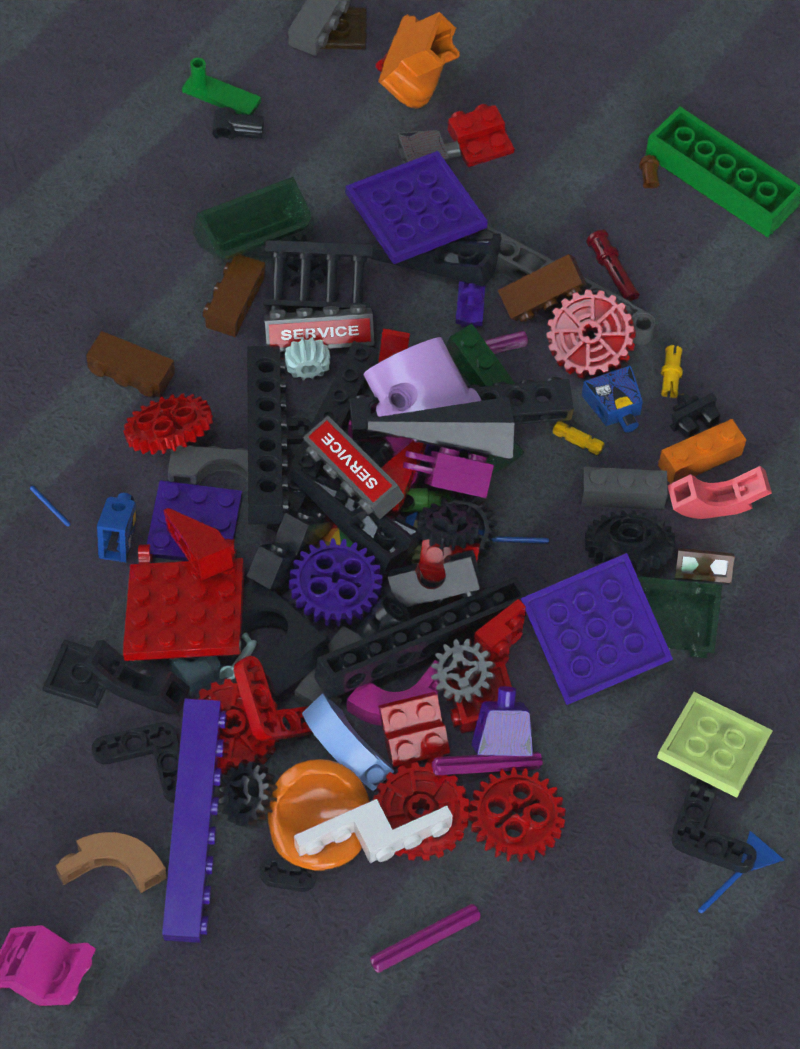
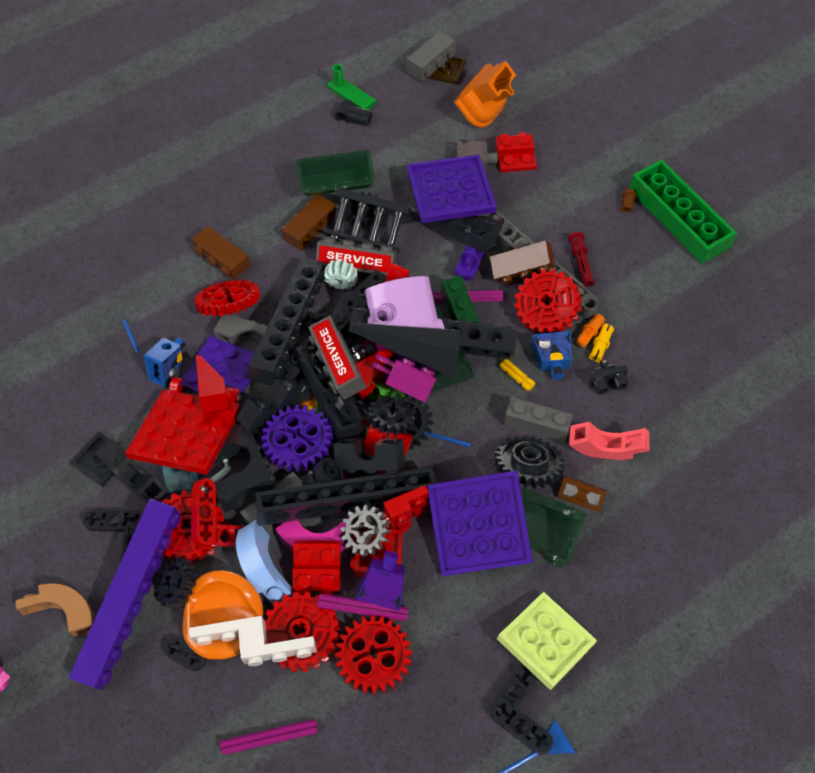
camera: 20 degrees right, 0 degrees up
orange brick [658,419,747,484] -> none
none -> orange axle [576,314,605,348]

